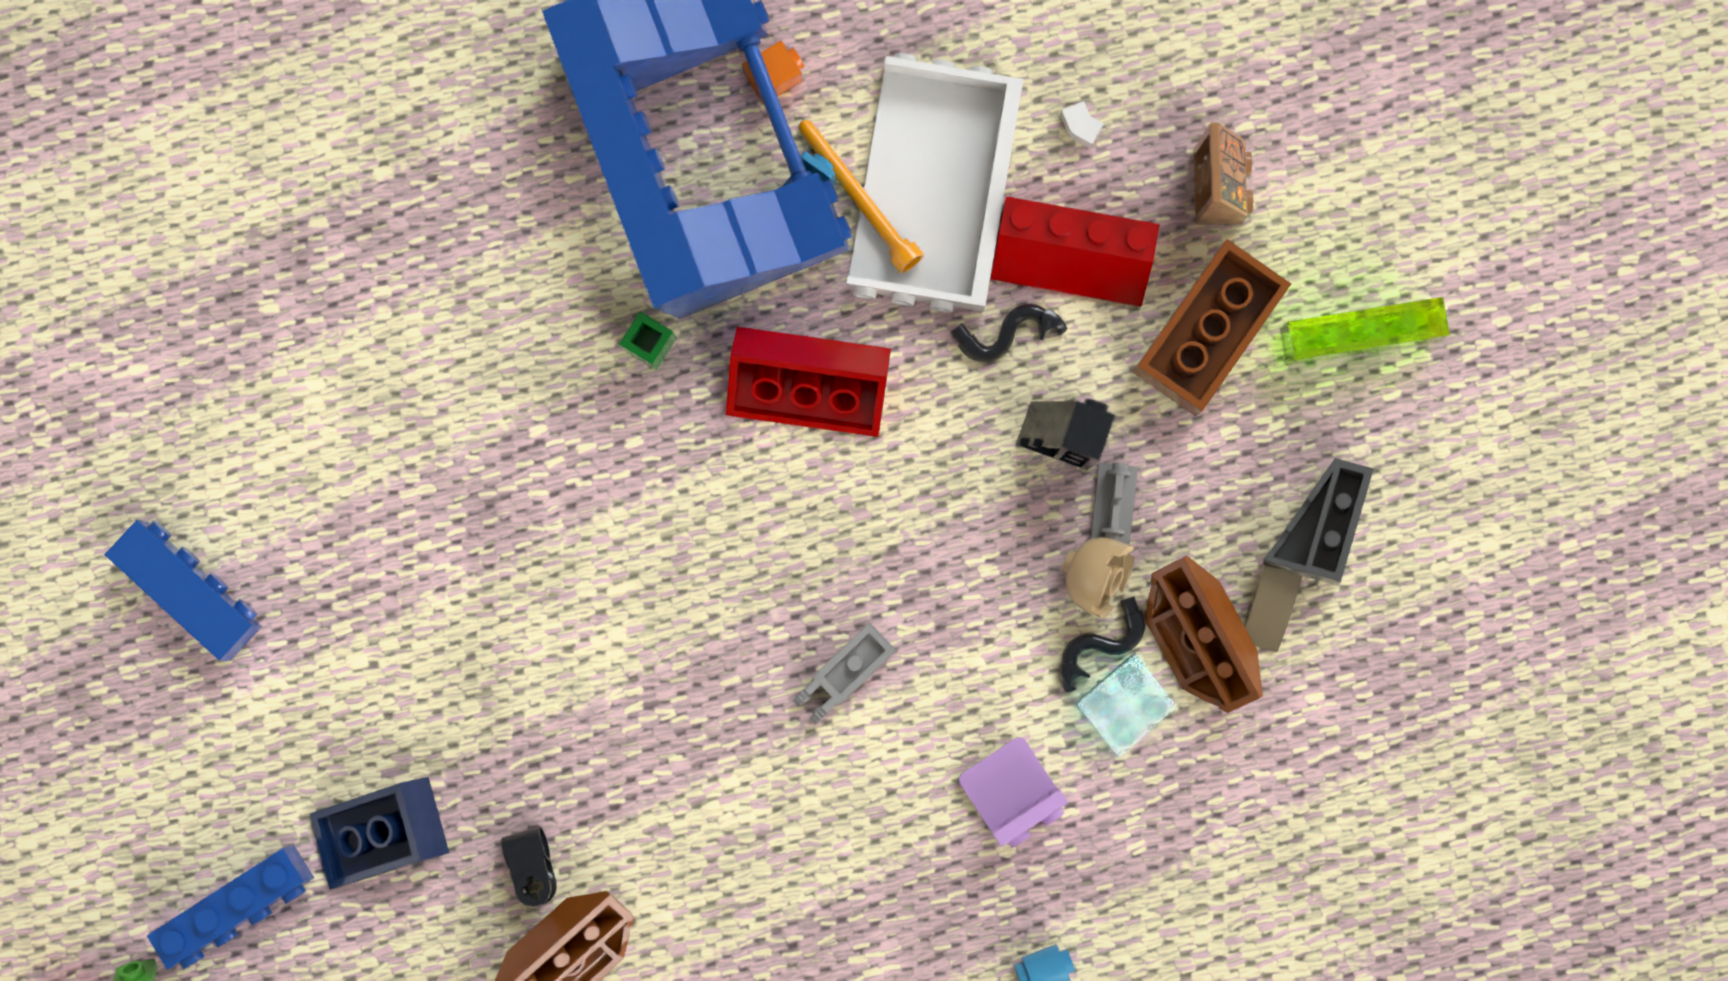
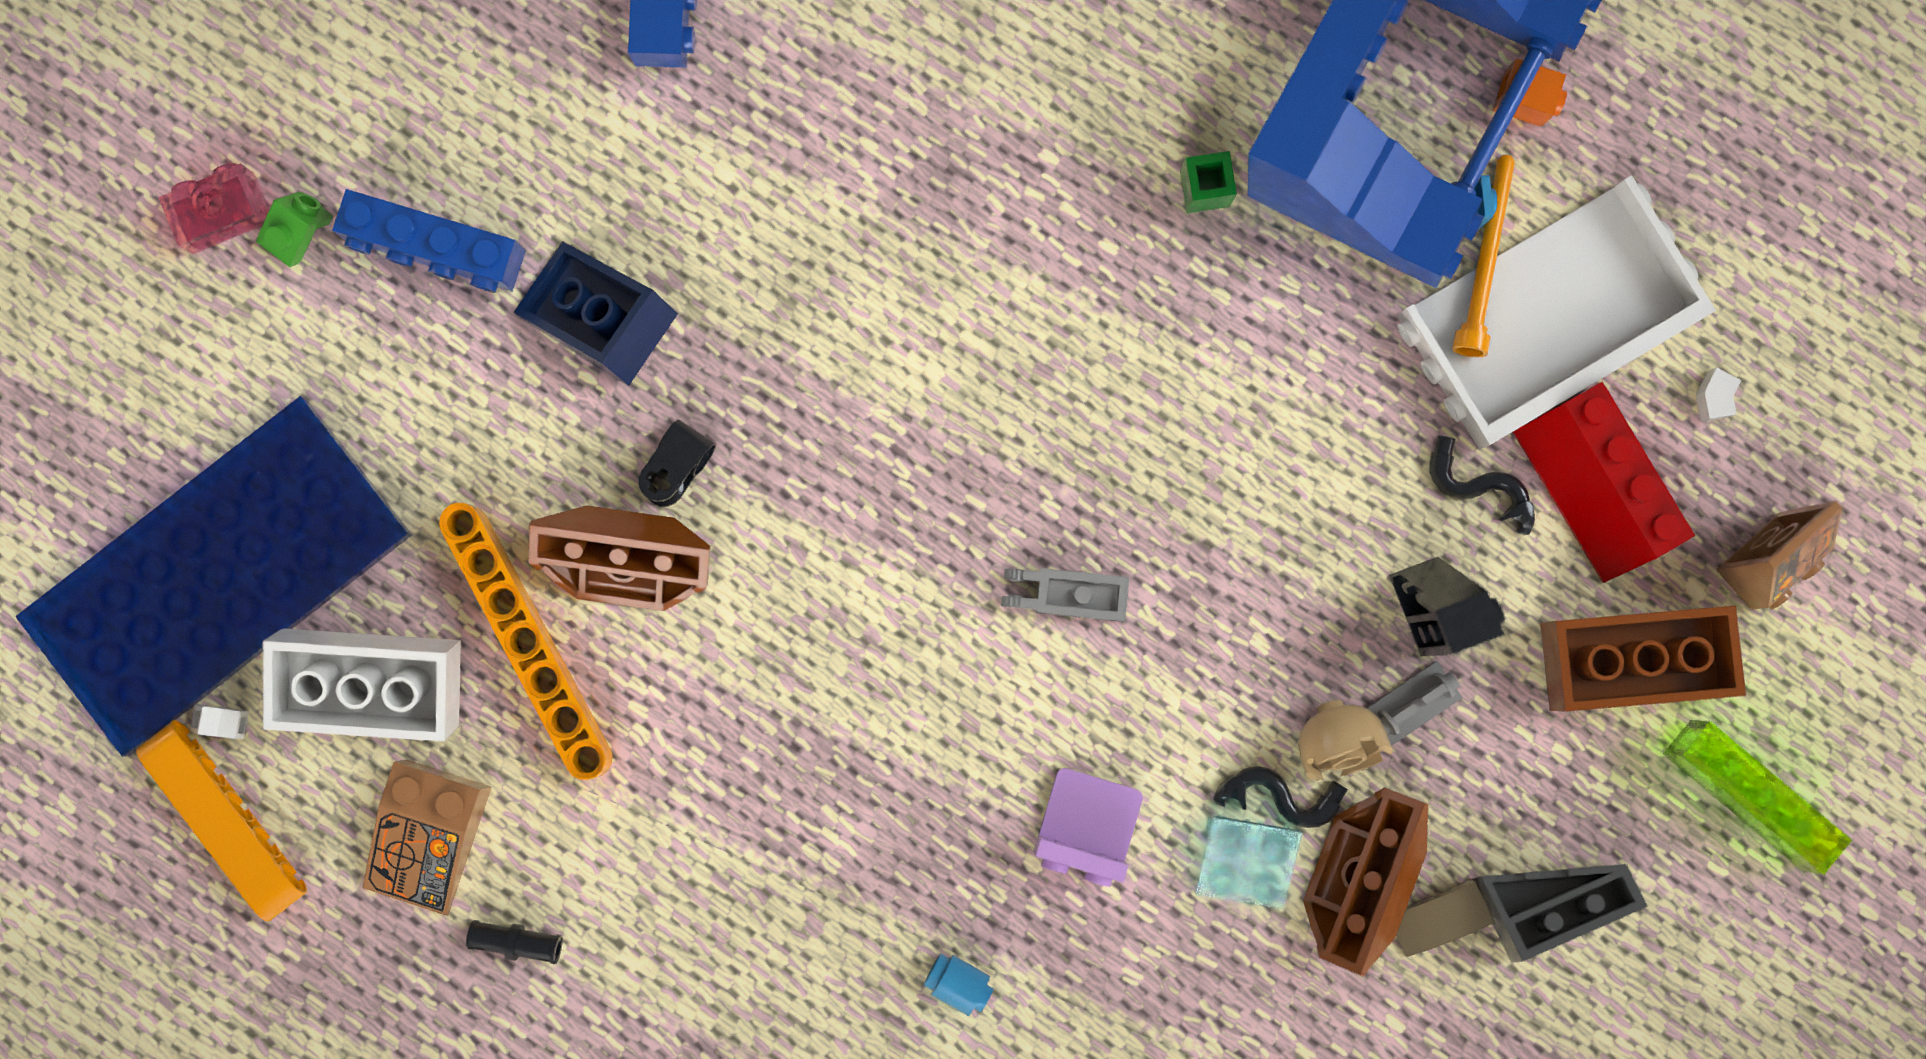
camera: 50 degrees right, 0 degrees up
red slope [725,326,891,437] -> none

